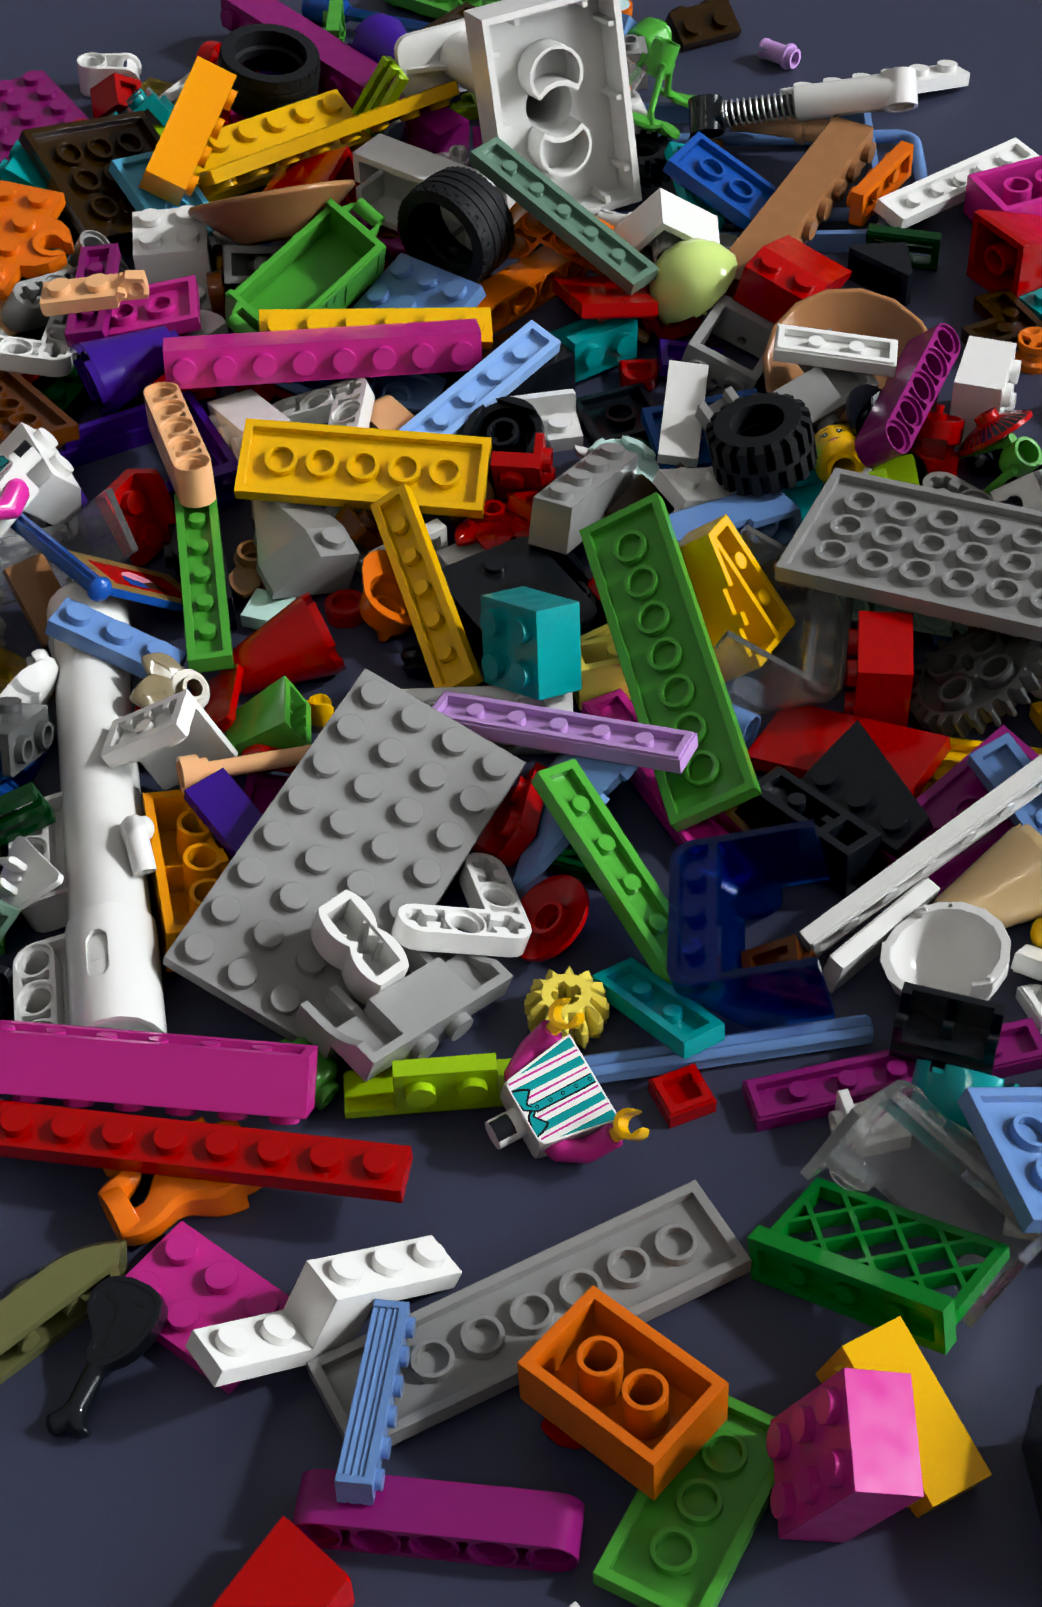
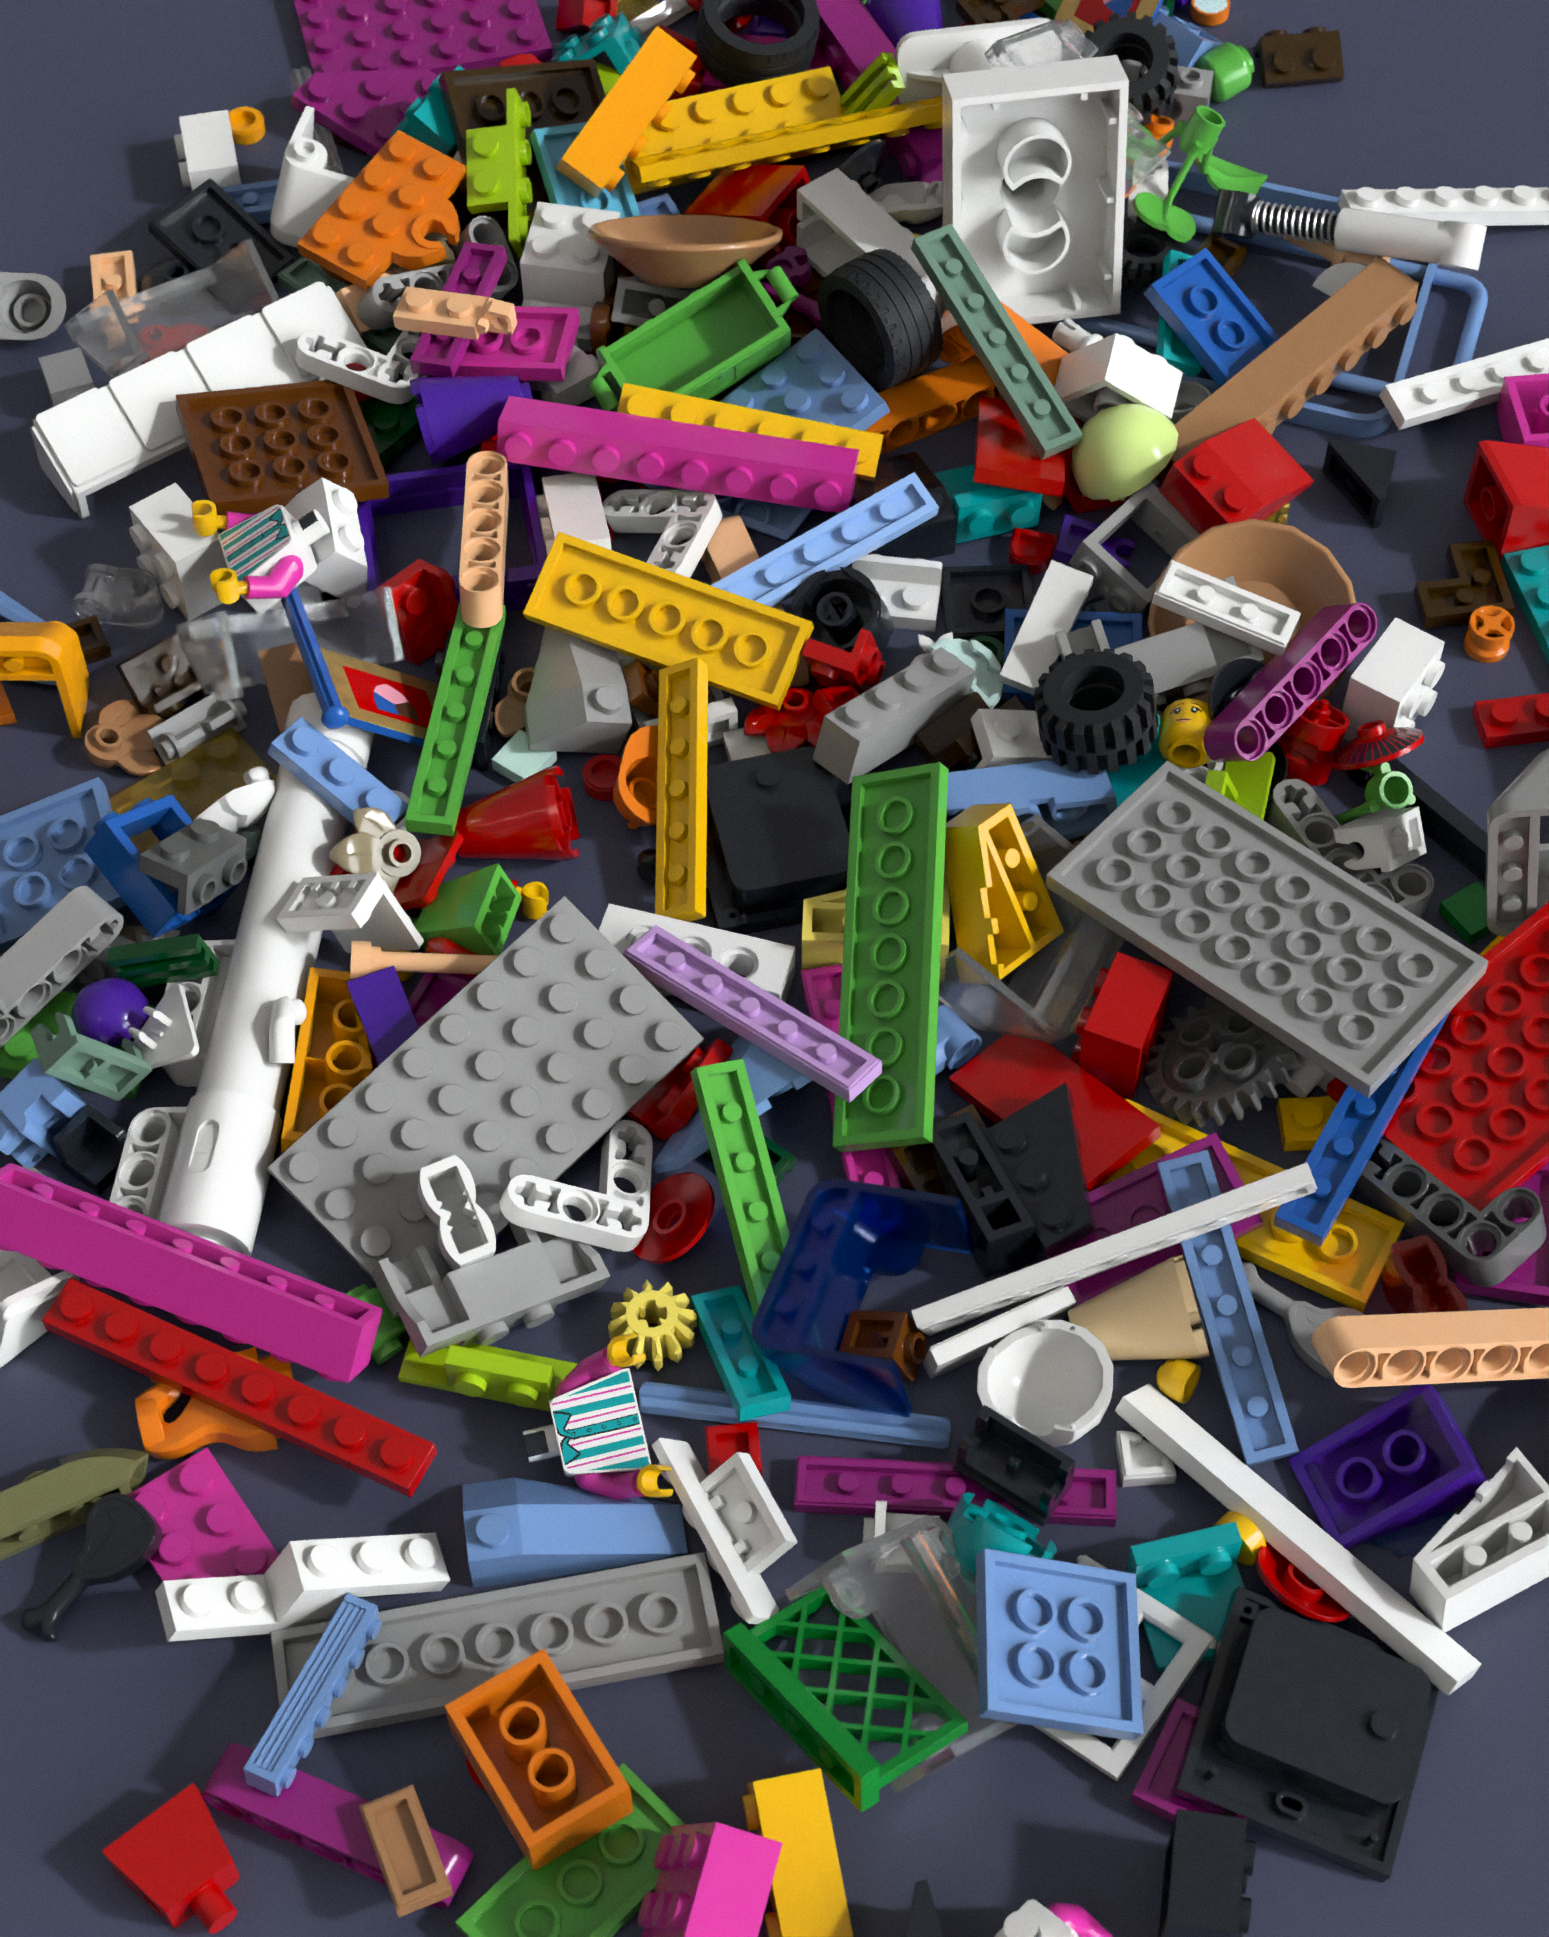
camera: 15 degrees right, 10 degrees up
teal brick [480,586,582,700] -> none
lavender pin [757,38,801,70] -> none
orange plate [846,140,914,227] -> none
dark green tile [866,224,942,271] -> none
none -> medium nougat tile [359,1784,453,1917]
none -> medium blue wedge [462,1477,688,1588]
none -> lime bracket [466,88,532,258]
none -> white bracket [652,1438,798,1624]
none -> white tile [1312,262,1368,296]

